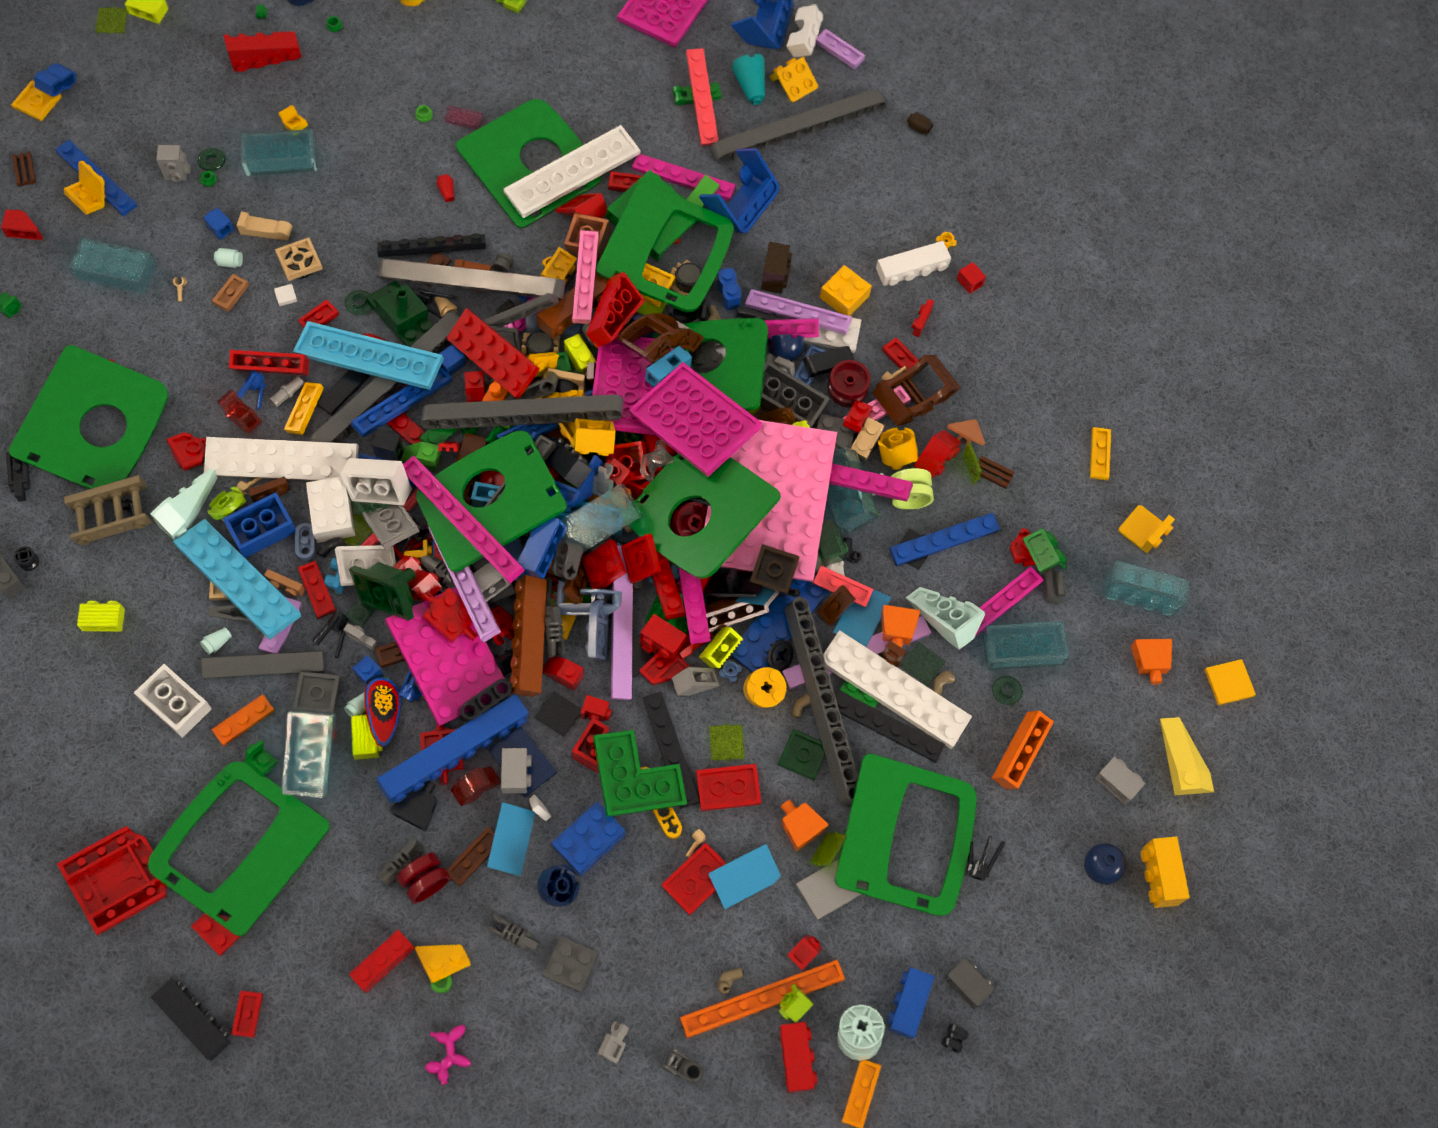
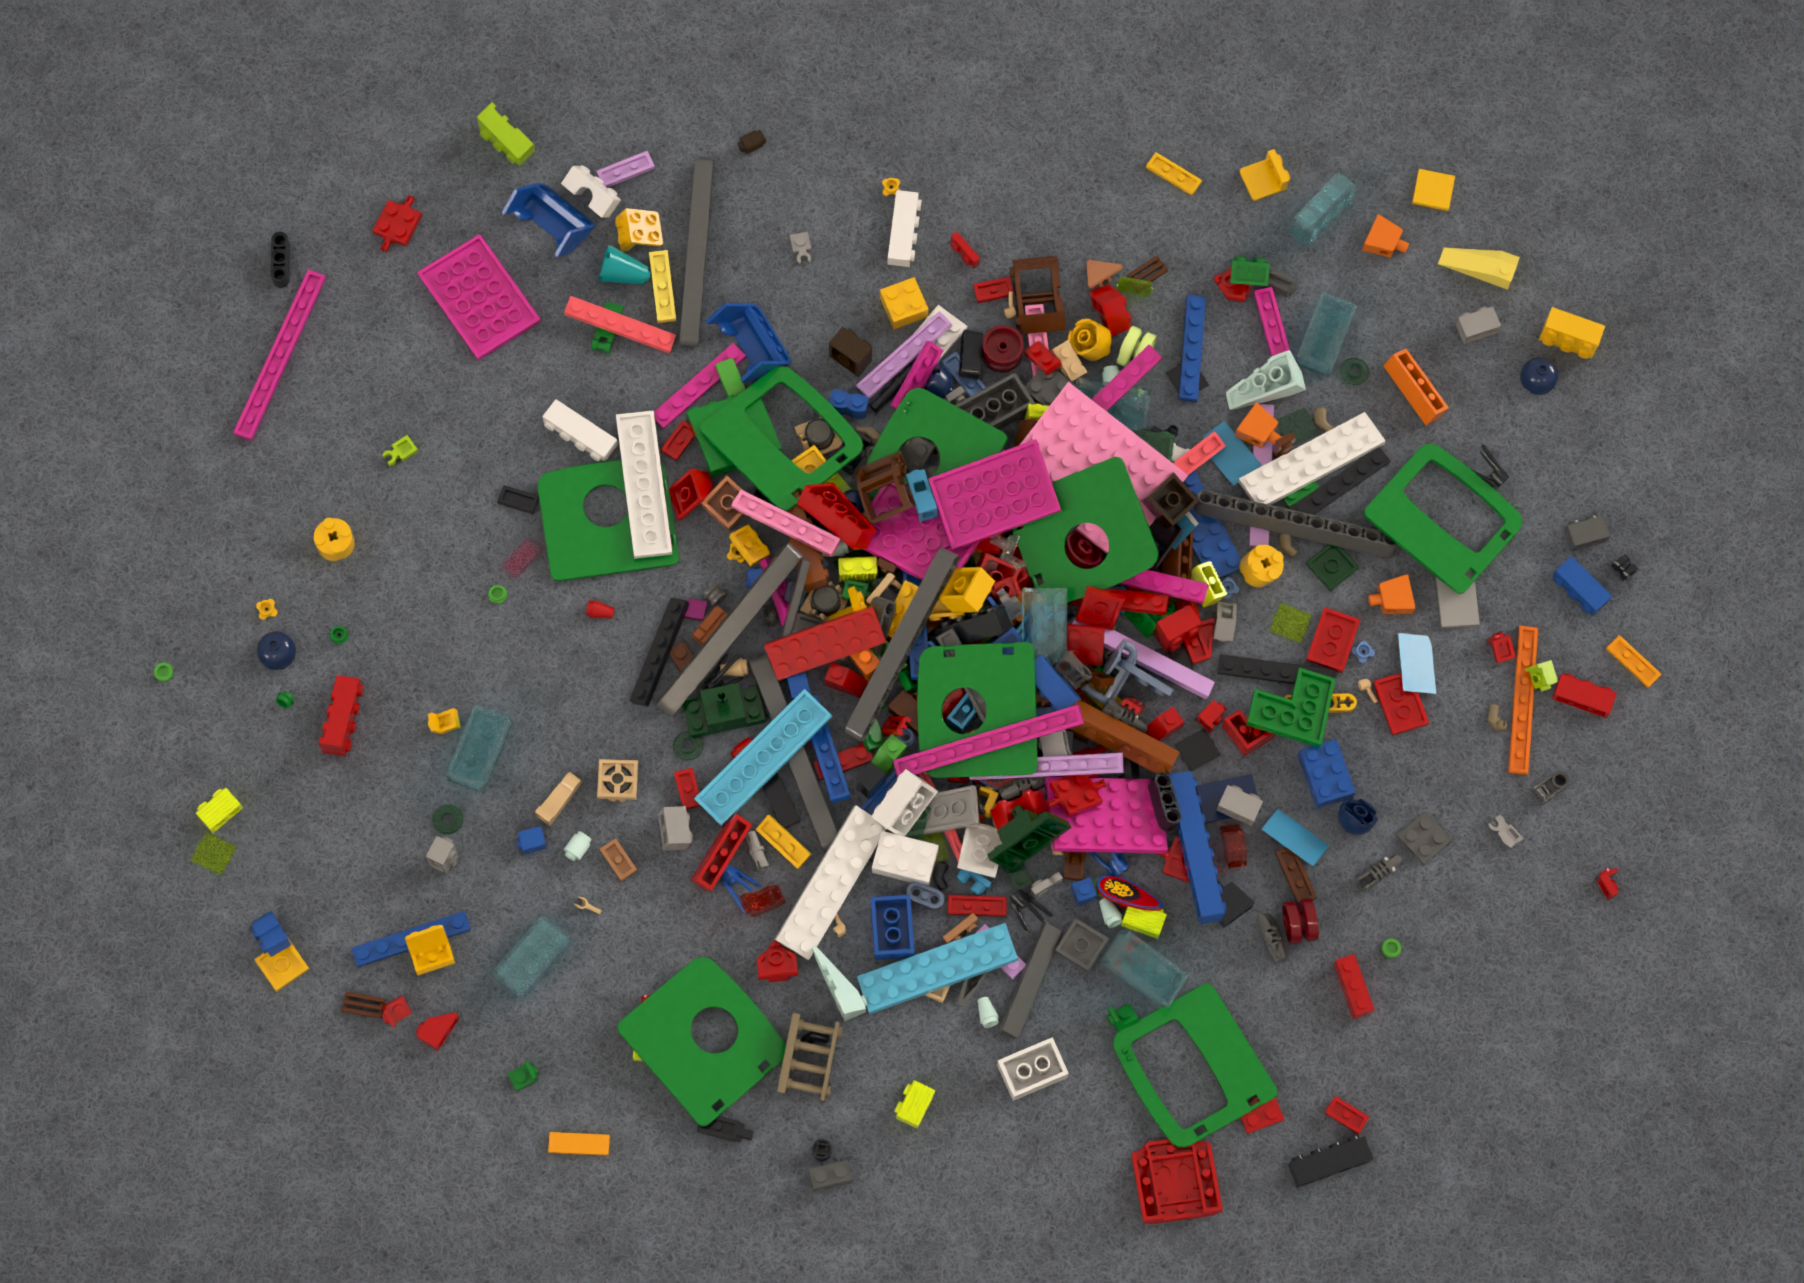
camera: 60 degrees left, 5 degrees up
green plate [199,171,217,187] -> none
lime plate [207,487,246,521] -> none
orange plate [211,694,275,746] -> none
reddish brown plate [248,476,290,503] -> none
white tile [274,284,297,306] -> none
yellow wing [415,945,471,984] -> none
dark pink piece [425,1025,471,1085] -> none
white tile [529,794,551,821] -> none
clear orange plate [757,406,798,425] -> none
black gear [766,640,793,671] -> none
clear neon green piece [809,832,847,868] -> none
reddish brown plate [817,585,856,626] -> none
light aqua wheel [837,1005,885,1061] -> none
red panel [957,262,986,294] -> none
none -> red bracket [381,995,412,1027]
none -> black tile [497,485,539,515]
none -> white brick [543,399,618,462]
none -> light yellow plate [649,250,676,323]
none -> light grey brick [658,806,693,851]
none -> magenta tile [685,598,707,621]
none -> light grey plate [790,232,811,265]
none -> medium blue plate [896,728,915,747]
none -> red tile [1121,696,1147,715]
none -> medium blue plate [1352,641,1375,663]

